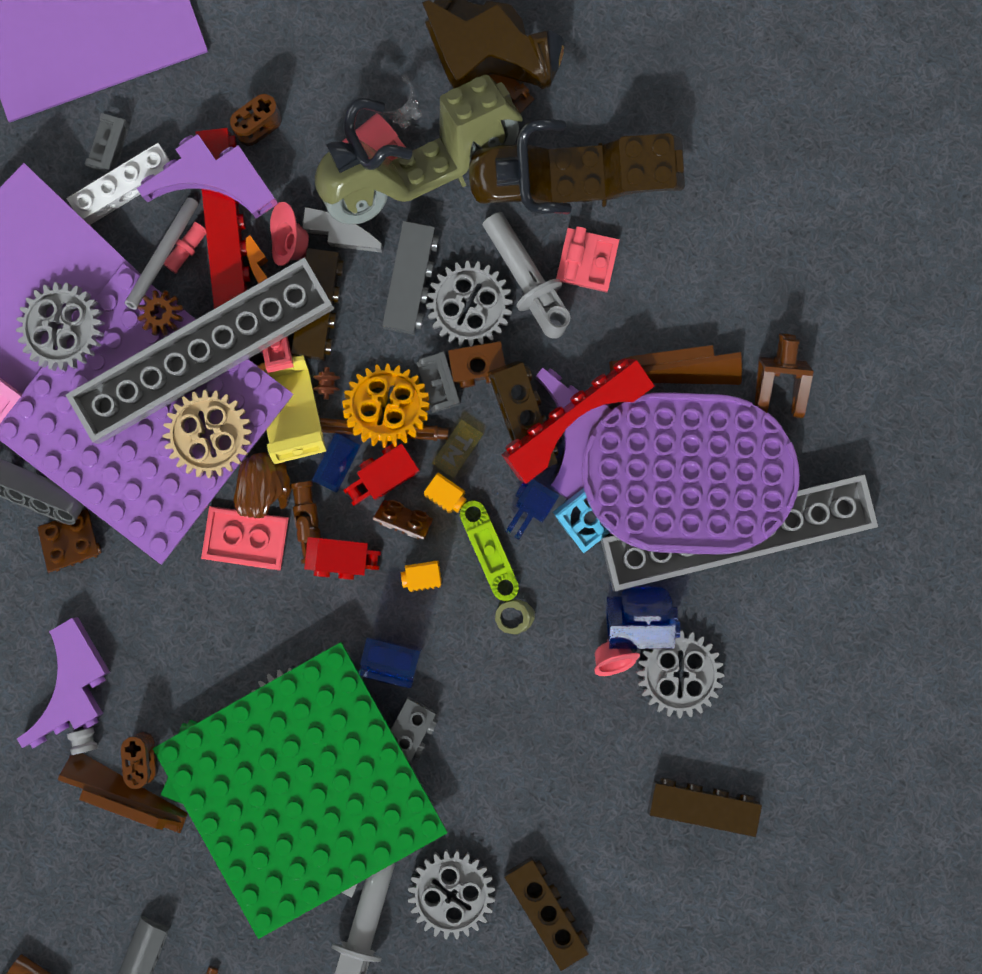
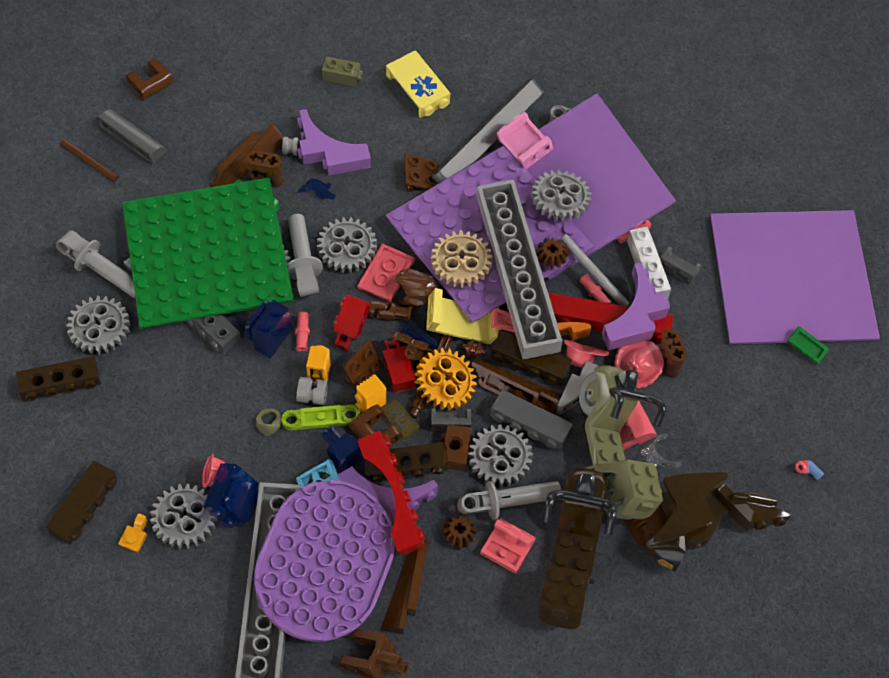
camera: 105 degrees right, 25 degrees down
none -> light orange plate [118,514,148,553]
none -> light grey piece [287,214,323,297]
none -> coral pin [295,312,310,351]
none -> light grey wheel [297,377,328,405]
none -> clear blue piece [298,179,335,200]
none -> light grey gear [317,217,377,273]
none -> reddish brown connector [349,404,403,445]
none -> reddish brown hinge [387,332,433,361]
none -> reddish brown gear [442,514,477,550]
none -> reddish brown wedge [471,359,563,414]
none -> coral piece [614,340,664,389]

